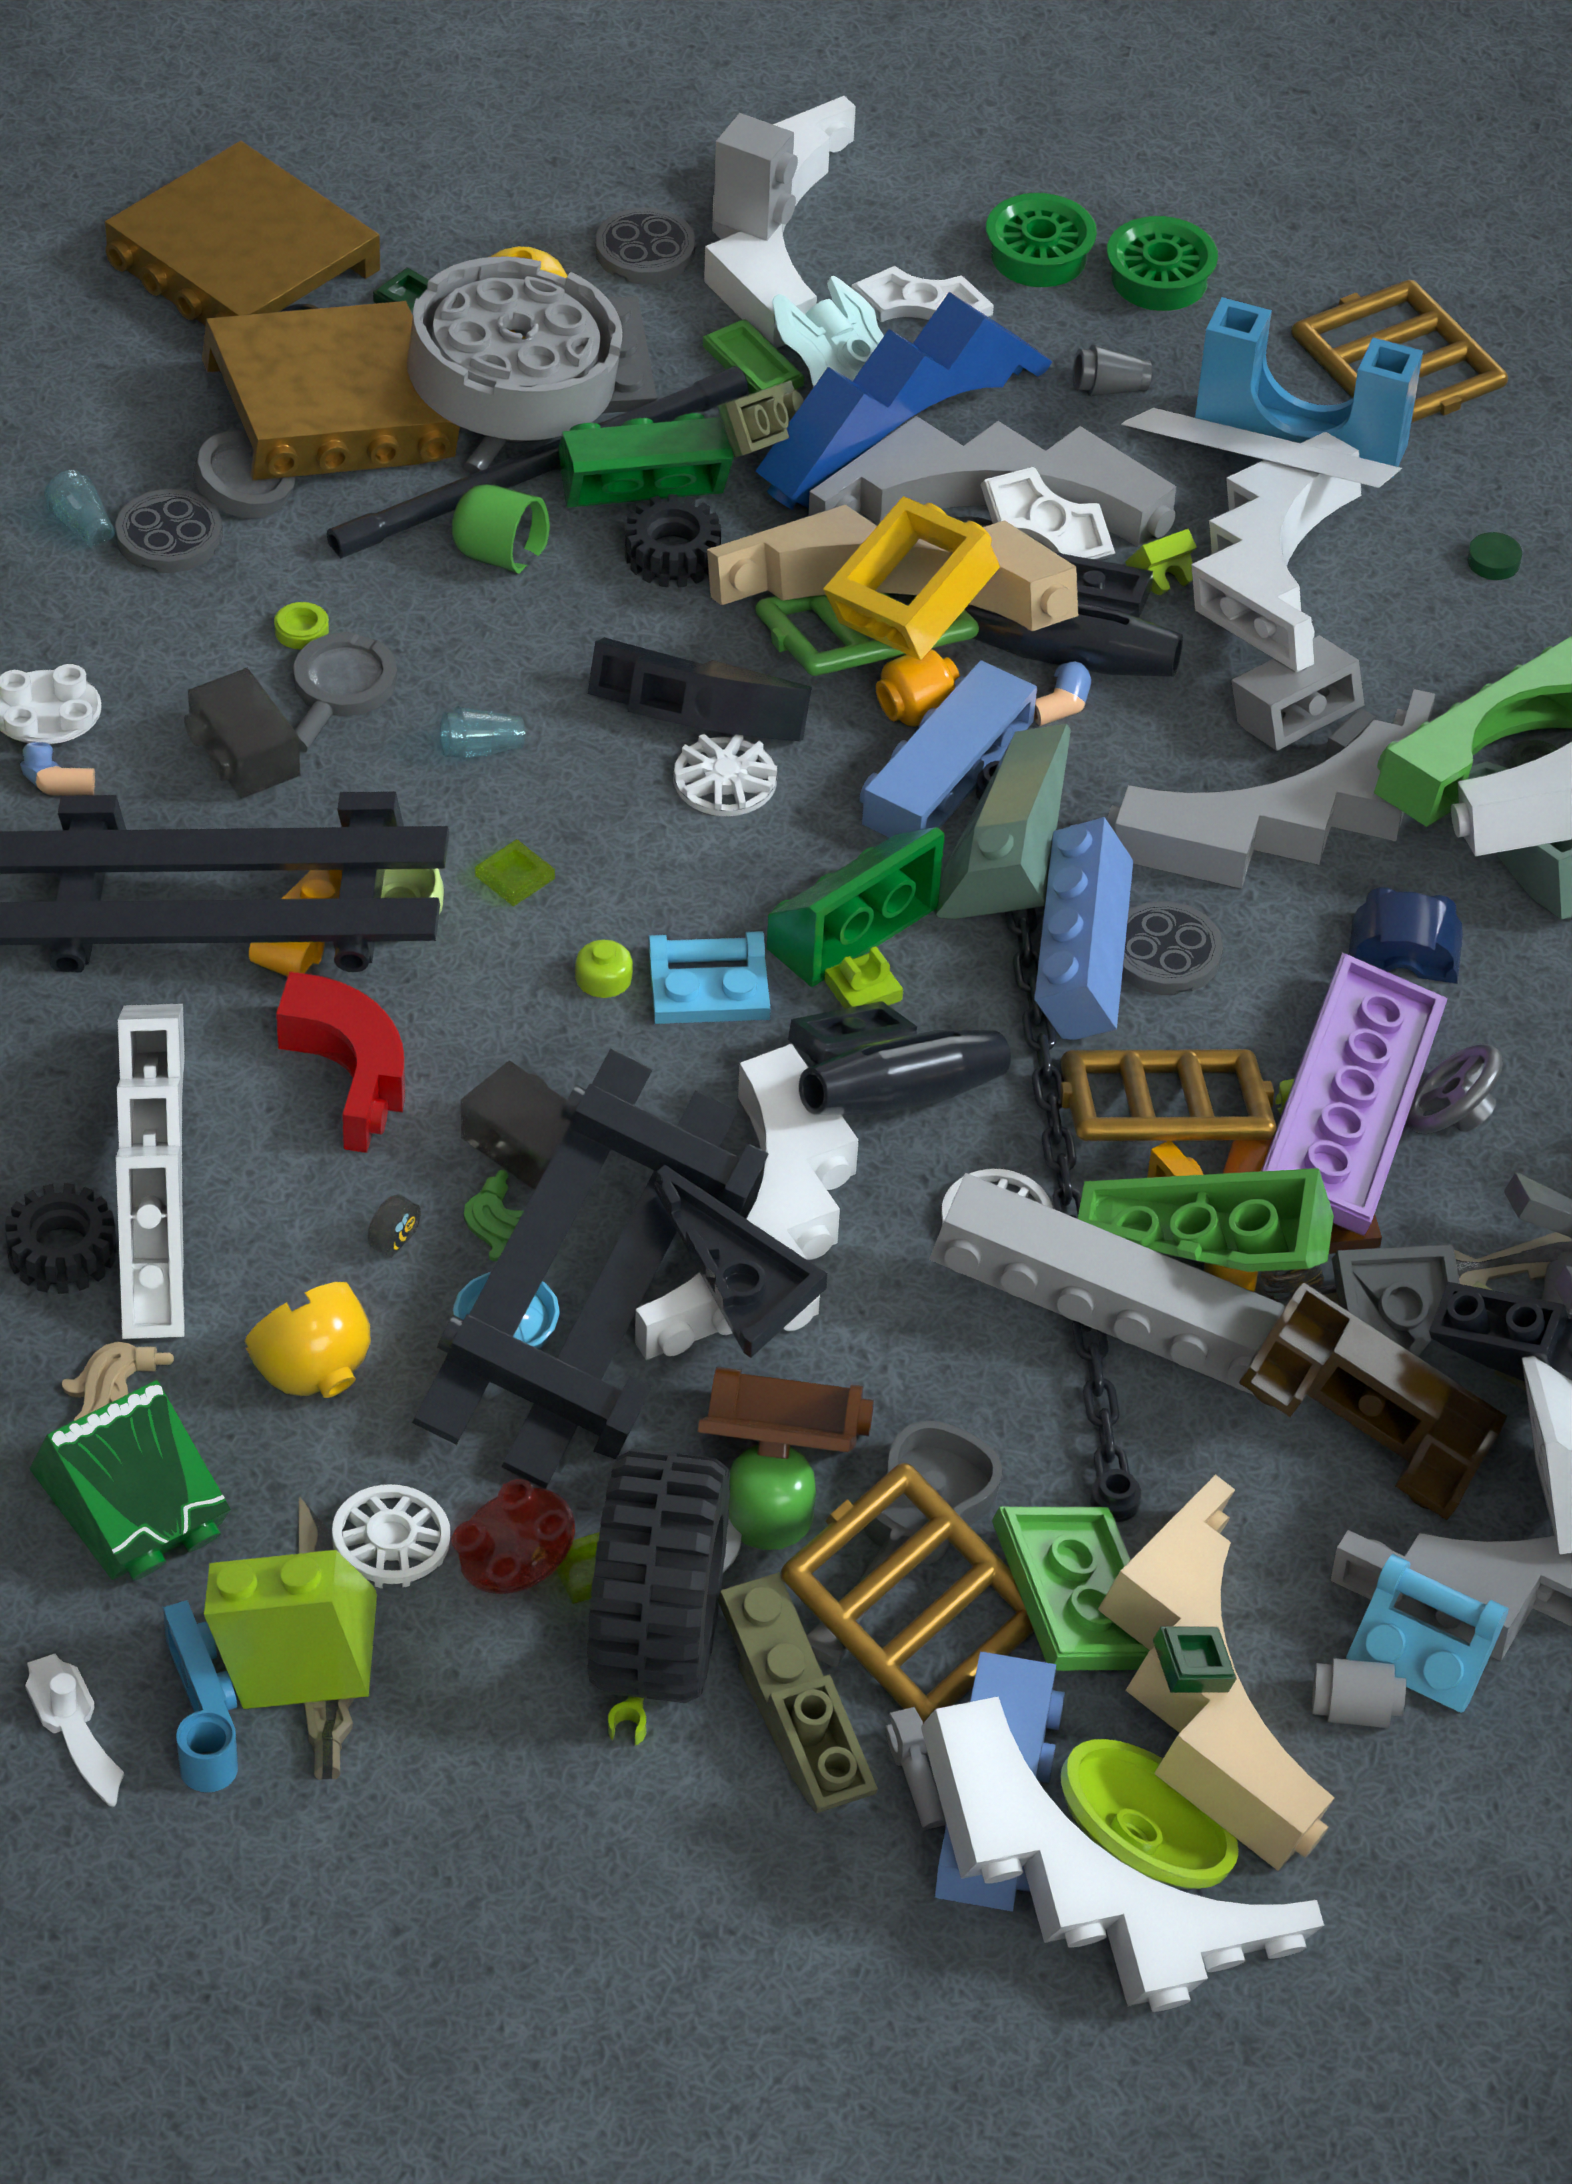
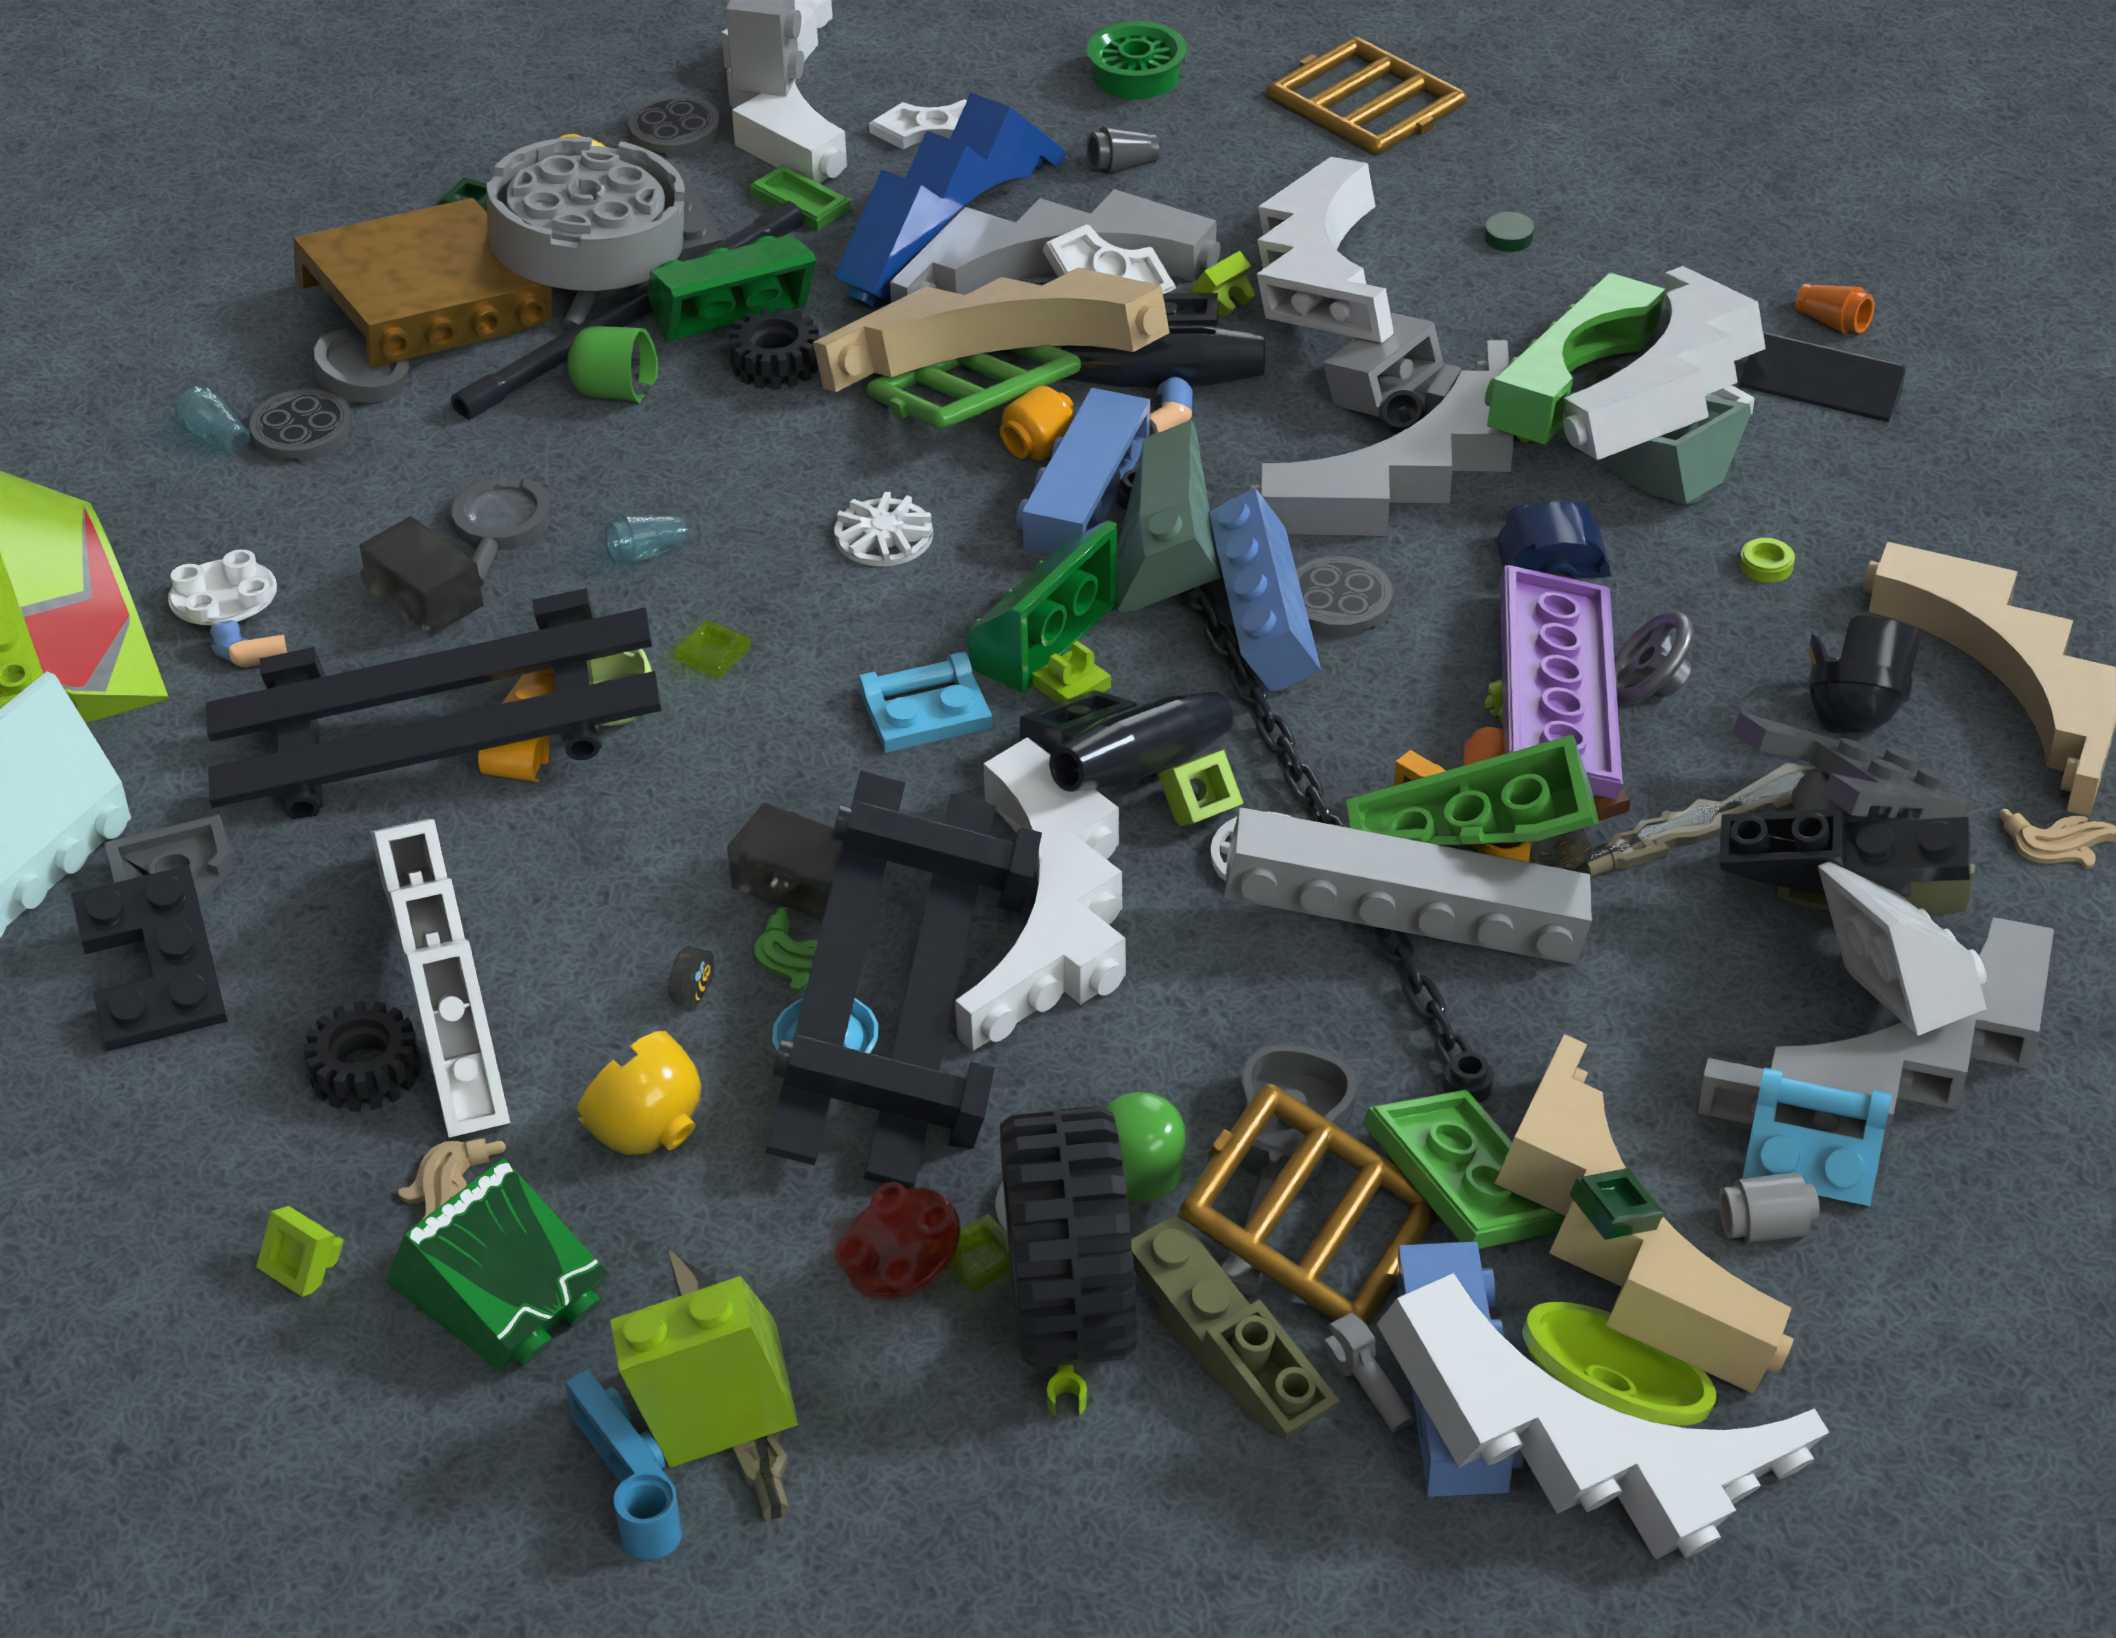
camera: 10 degrees left, 5 degrees down
white piece [25,1653,124,1807] -> none
pearl gold panel [105,141,380,326] -> none
lime tile [274,602,329,650] -> none
red arch [276,971,405,1153] -> none
white wheel [332,1484,450,1588] -> none
lime piece [575,939,633,998] -> none
black slope [587,637,812,741] -> none
black wing [654,1165,828,1358] -> none
reddish brown door [698,1367,874,1459] -> none
olive slope [717,380,804,457] -> none
light aqua piece [772,276,884,387] -> none
yellow window [823,496,1000,661] -> none
green wheel [986,193,1097,287] -> none
pearl gold bar [1060,1049,1276,1141] -> none
white sticker [1121,408,1402,488] -> none
dark azure arch [1195,297,1423,478] -> none
dark brown bracket [1239,1281,1507,1520] -> none
dark grey plate [1331,1244,1460,1357] -> none
none -> lime plate [1157,749,1244,826]
none -> black hinge [1381,390,1425,434]

